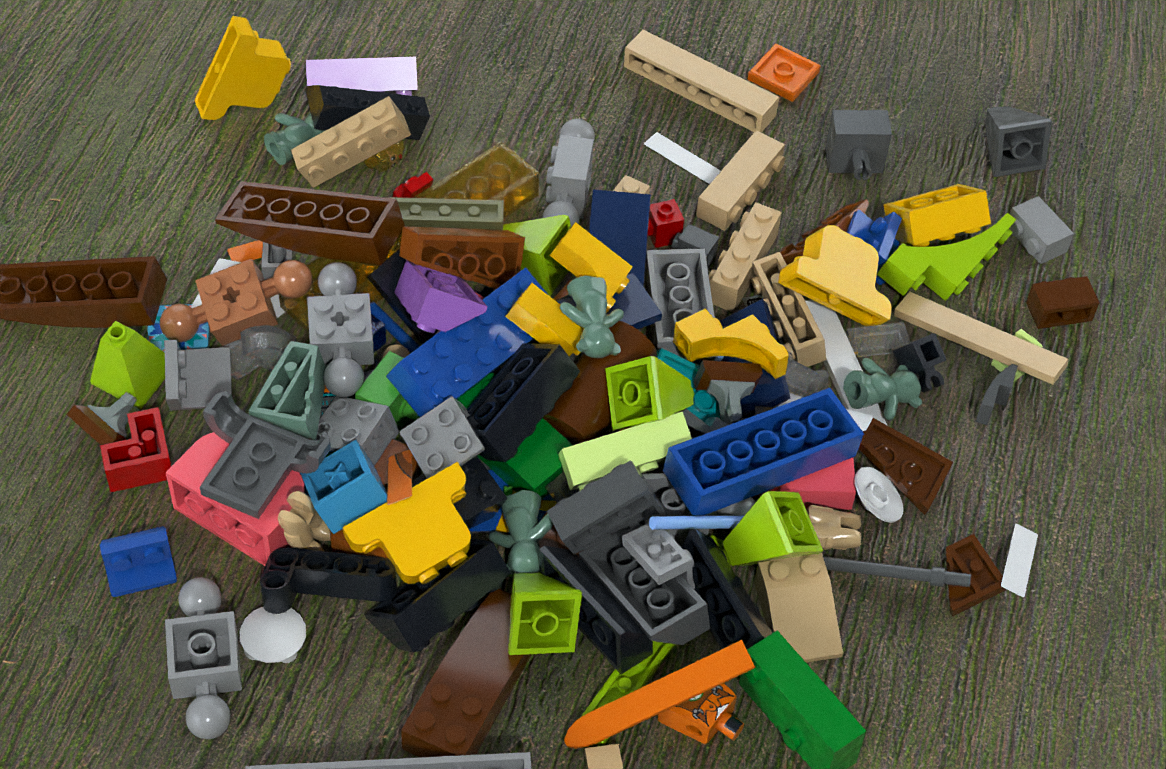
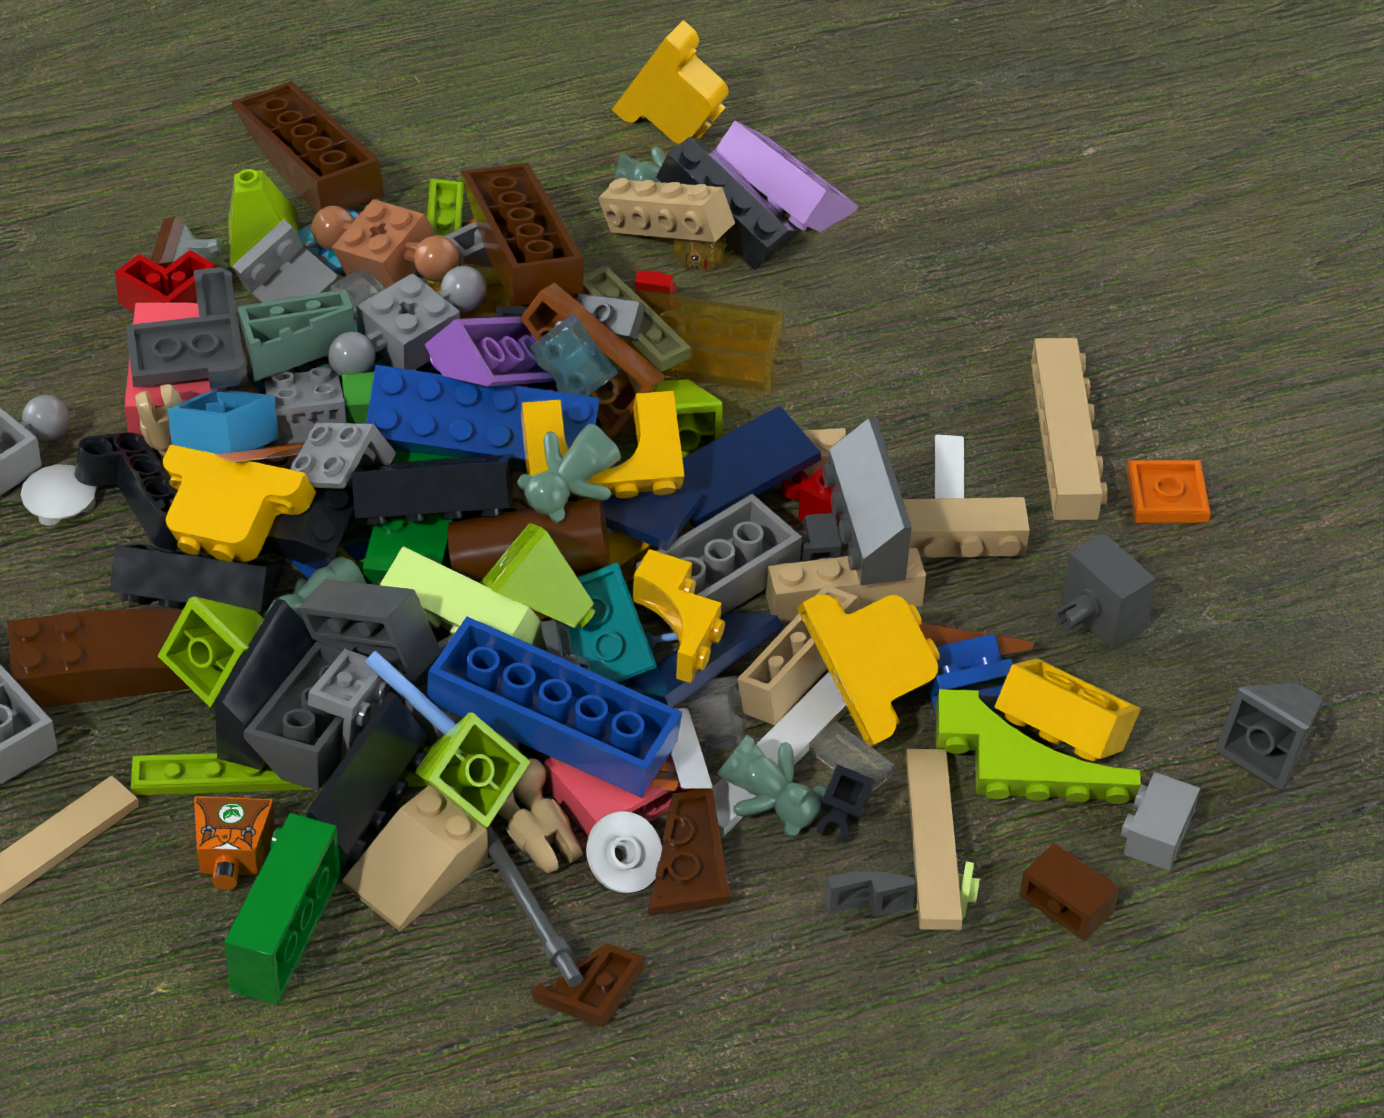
camera: 55 degrees right, 5 degrees down
blue bracket [99,526,177,597] -> none
light grey brick [542,119,595,227] -> none
orange piece [564,640,755,749] -> none
piece [693,360,763,425] -> none
white sticker [1001,524,1038,597] -> none
none -> lime tile [427,179,464,236]
none -> clear light blue brick [530,314,618,396]
none -> plate [577,294,646,340]
none -> slope [822,417,912,585]

